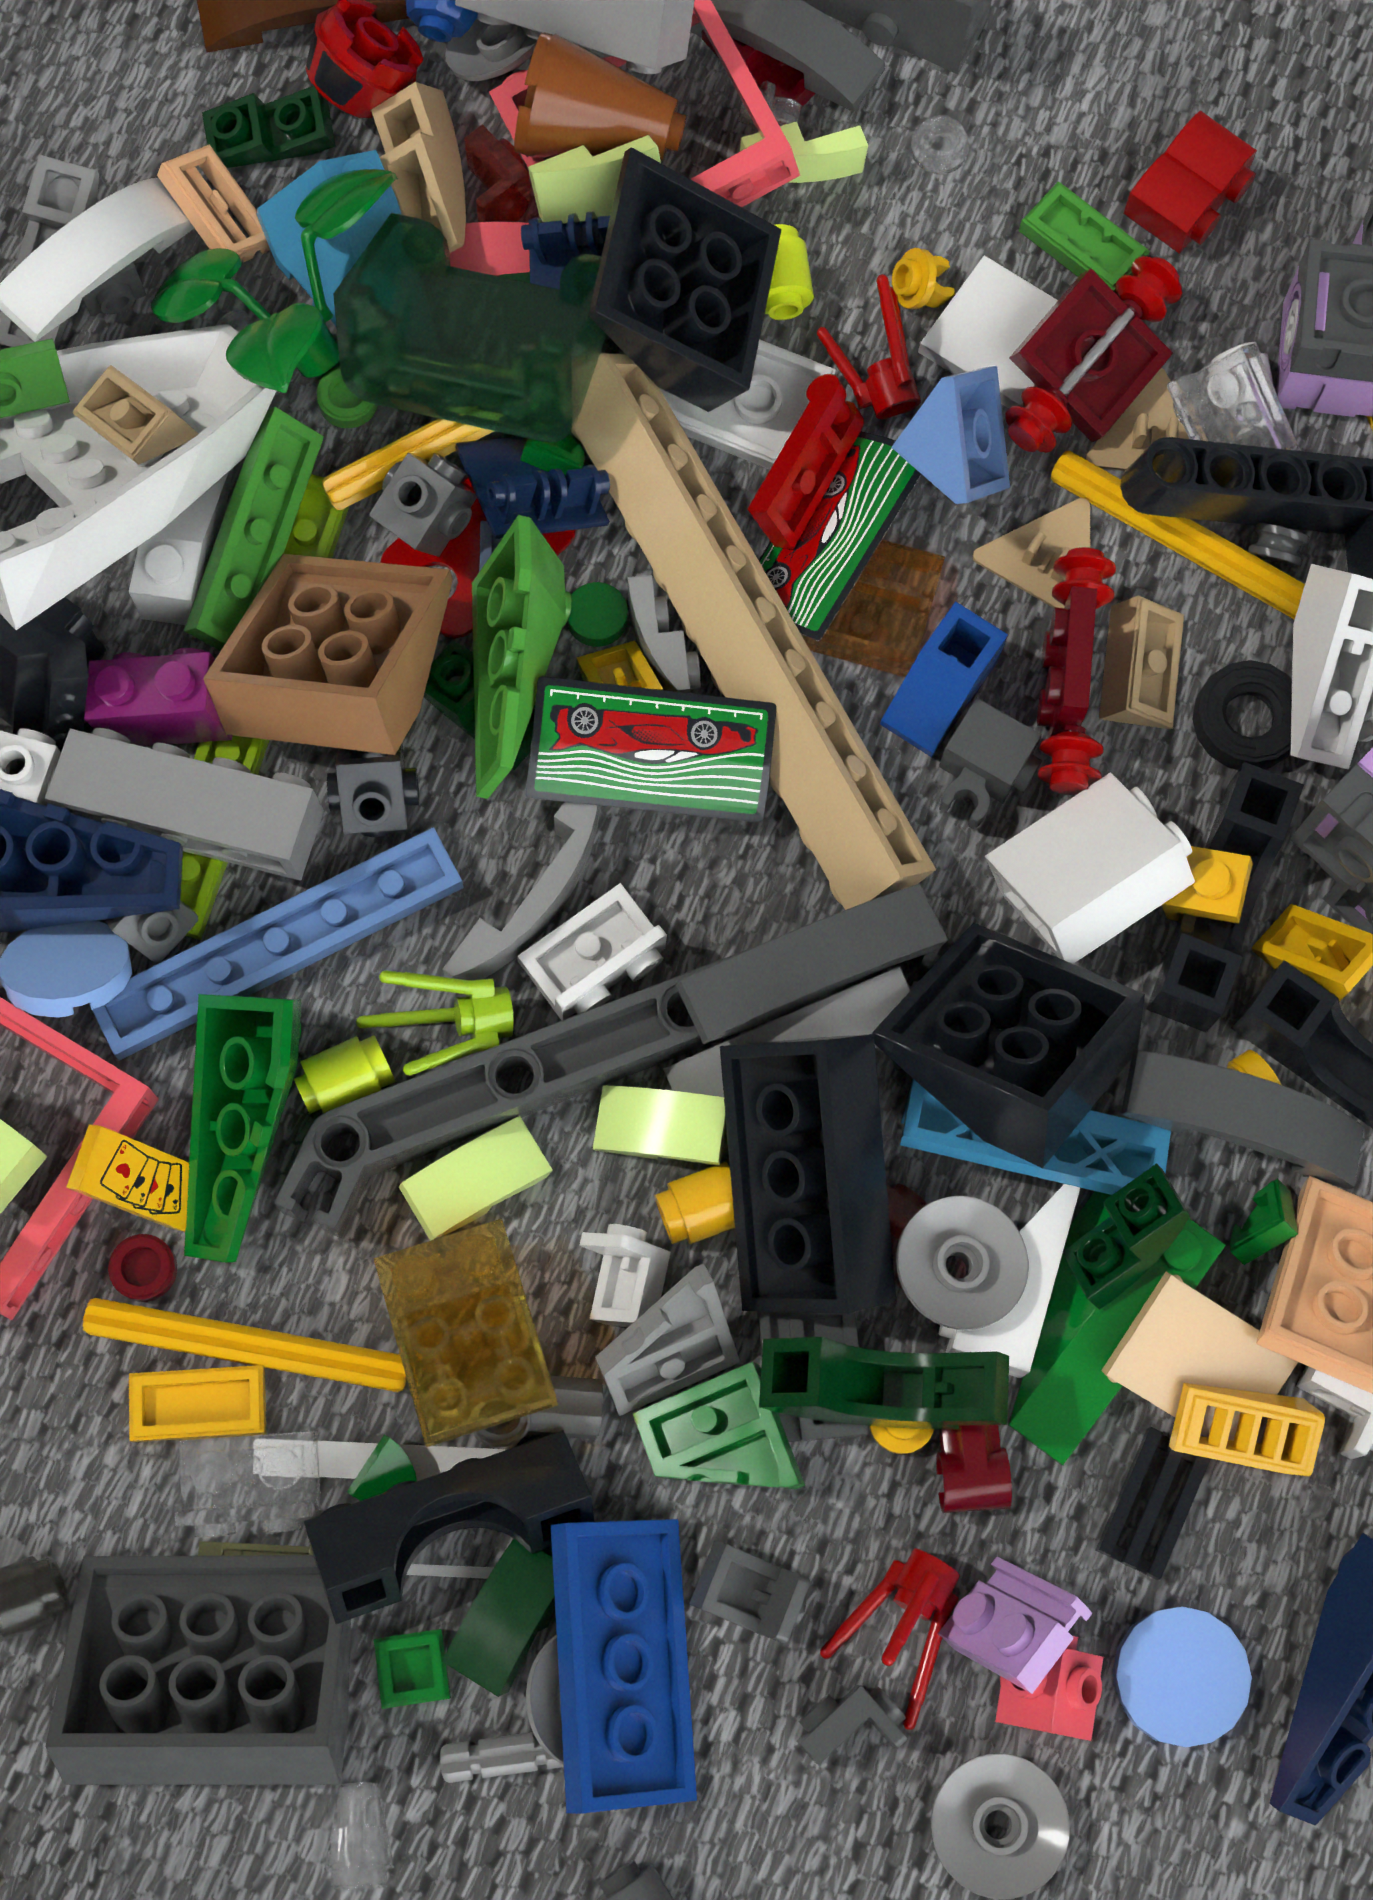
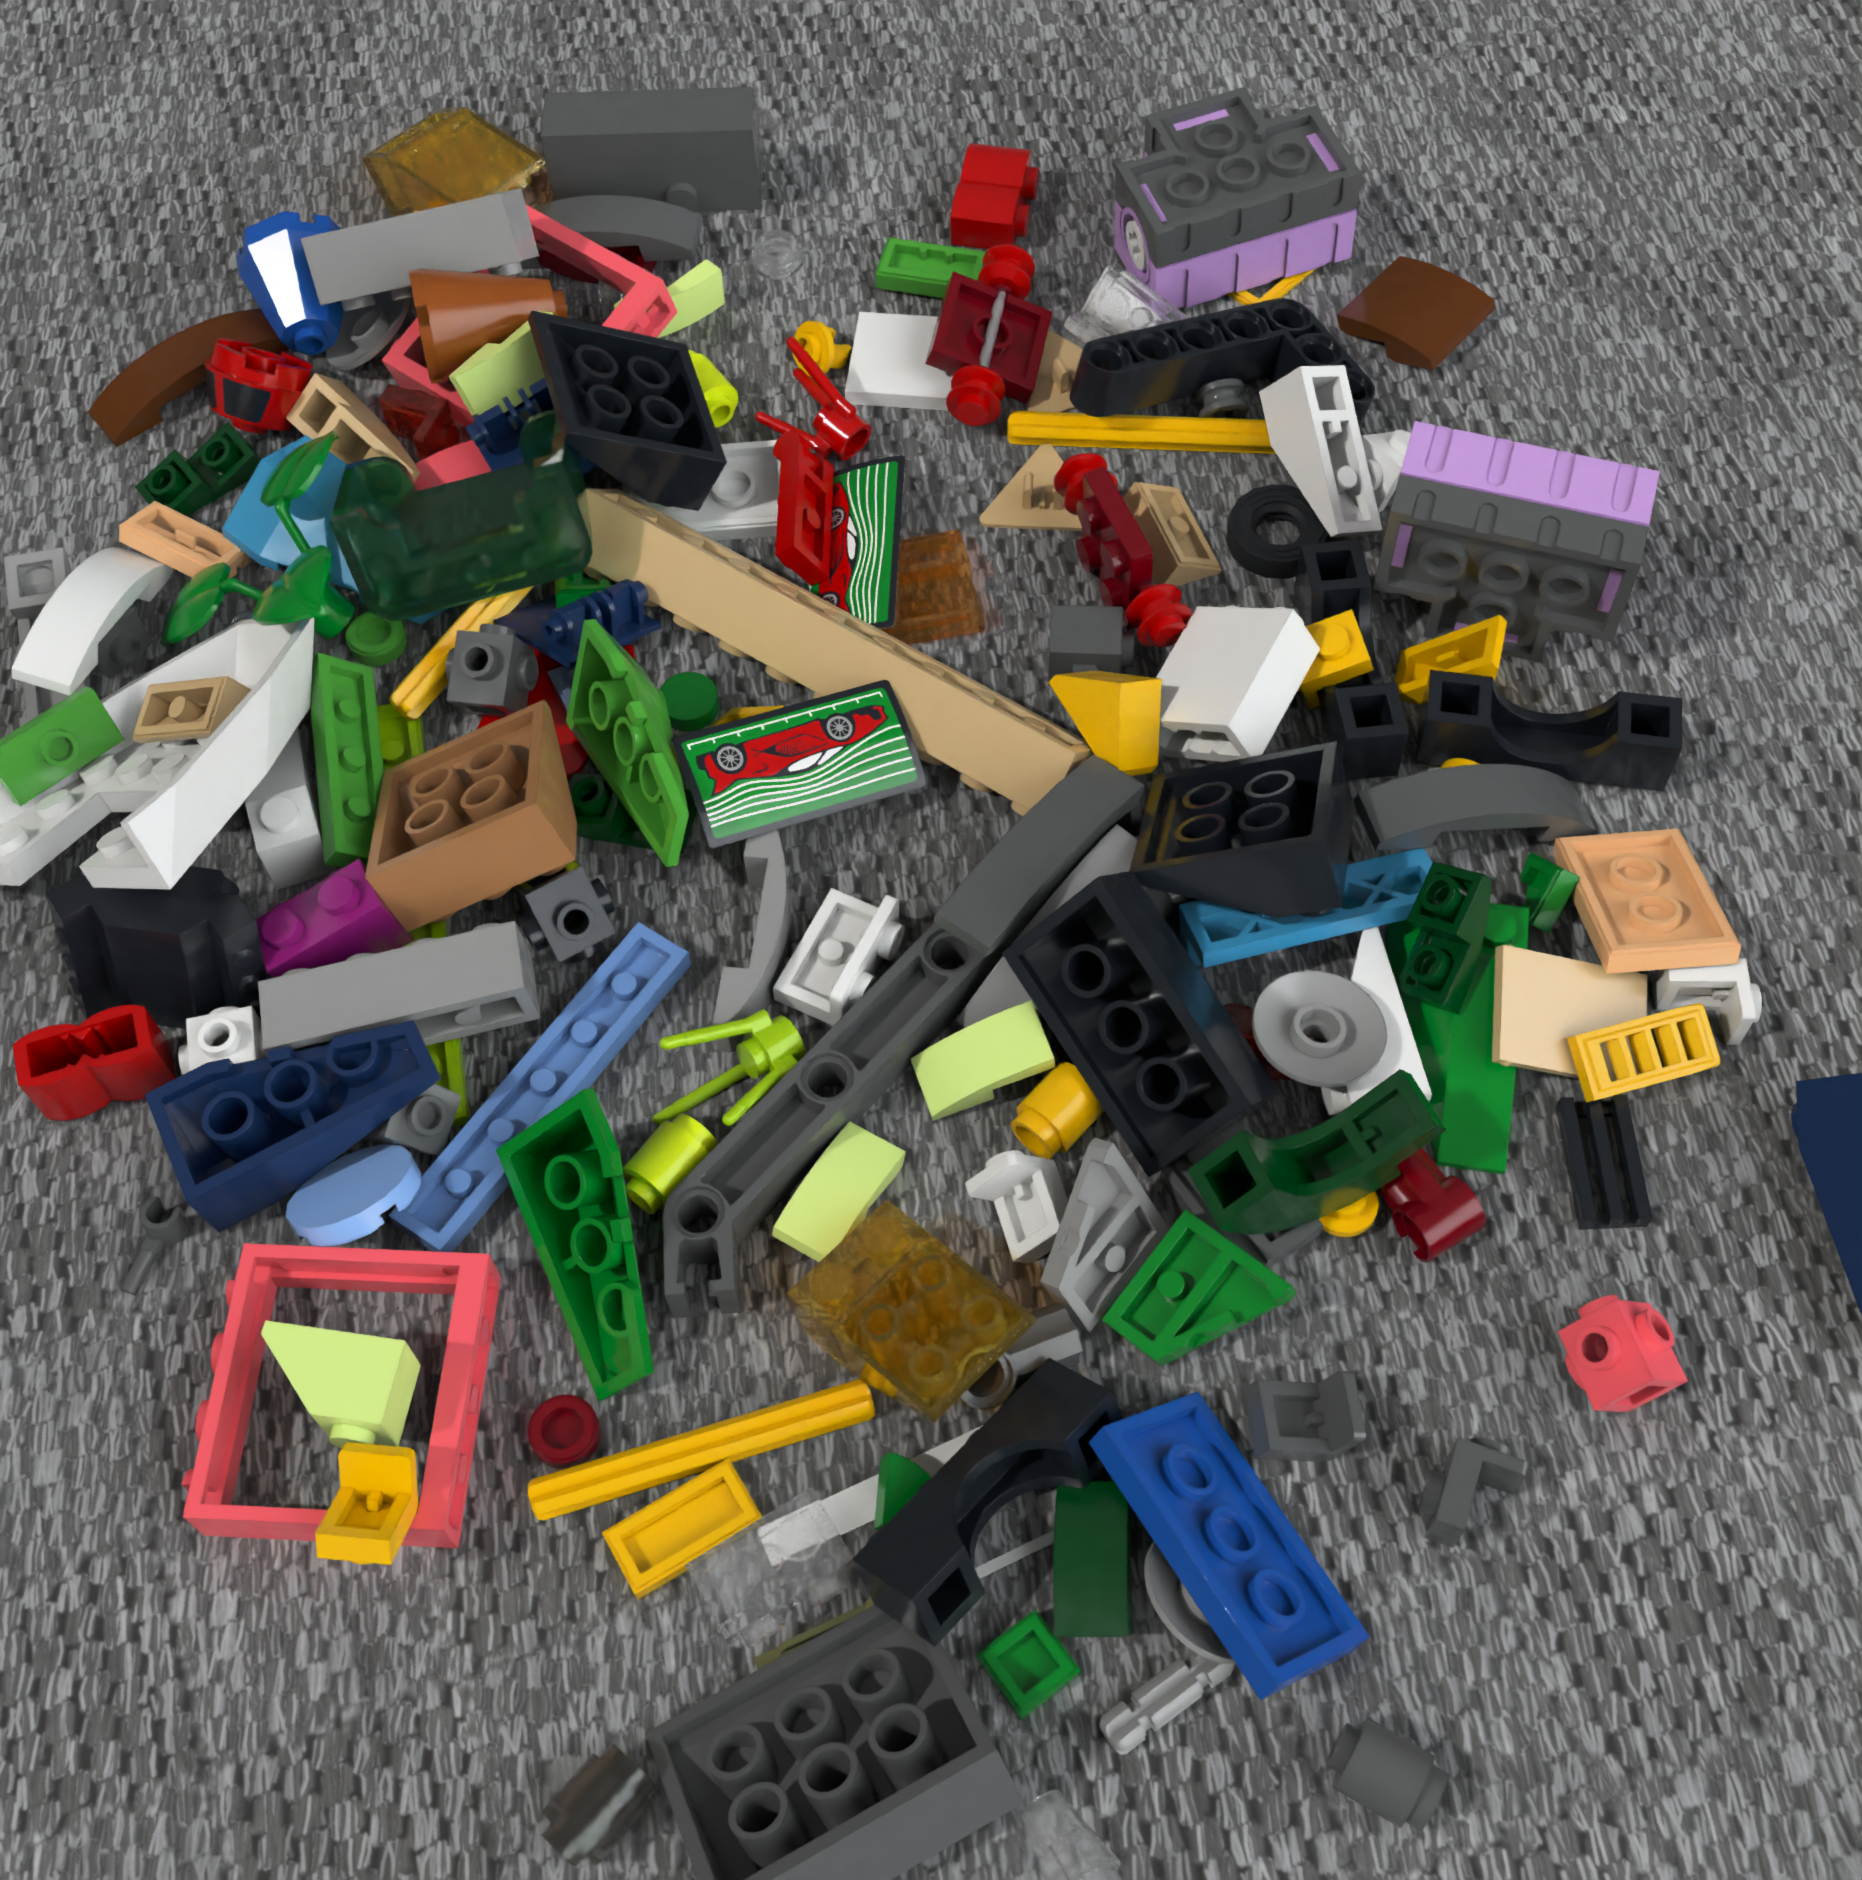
camera: 20 degrees left, 15 degrees down
yellow tile [66,1124,189,1232] -> none
light grey slope [627,575,701,693] -> none
red plant [820,1548,960,1730] -> none
blue slope [880,601,1008,758] -> none
medium blue slope [891,366,1010,504] -> none
light grey dish [931,1753,1070,1900] -> none
lavender plate [938,1557,1092,1694] -> none
light blue tile [1112,1606,1252,1747] -> none
none -> yellow slope [1048,670,1162,776]

